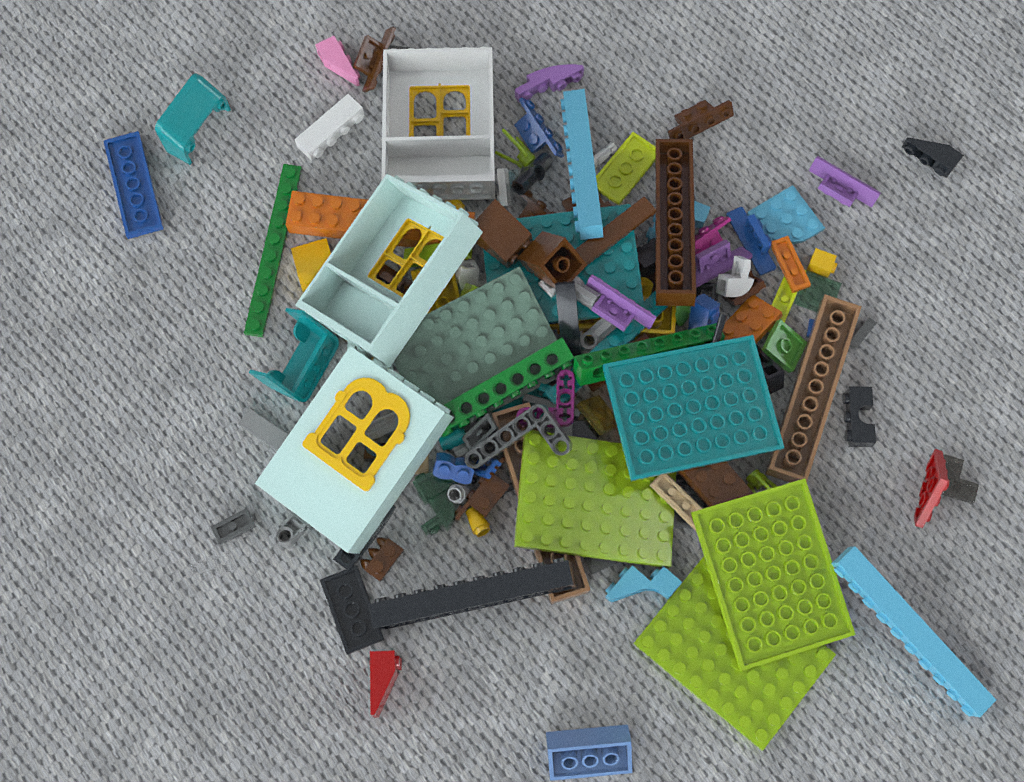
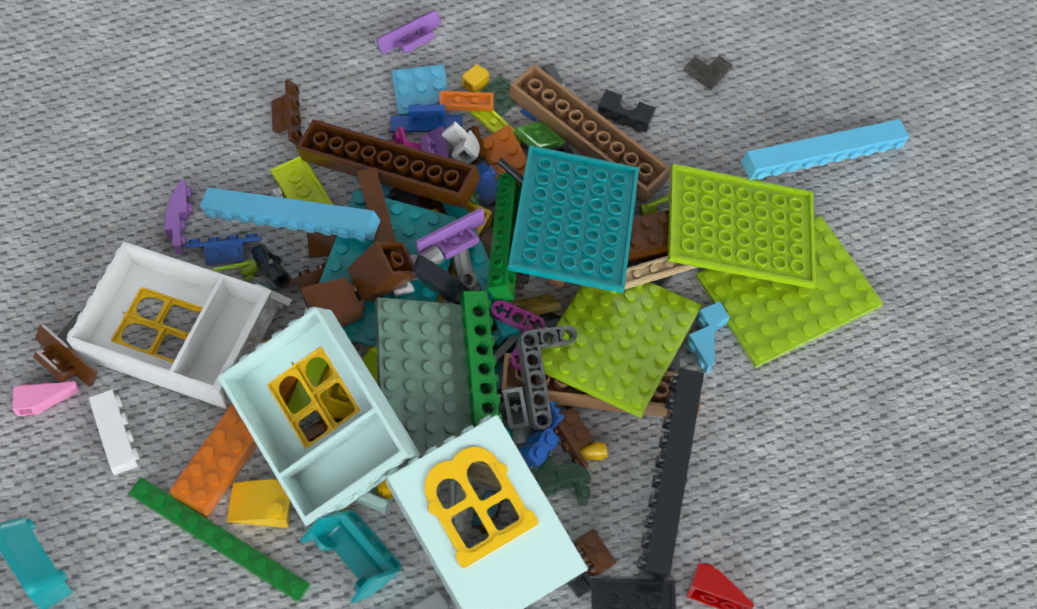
camera: 75 degrees left, 10 degrees down
light grey cone [447,484,472,504] -> none
medium blue slope [546,725,632,781] -> none
red plate [914,449,950,528] -> none

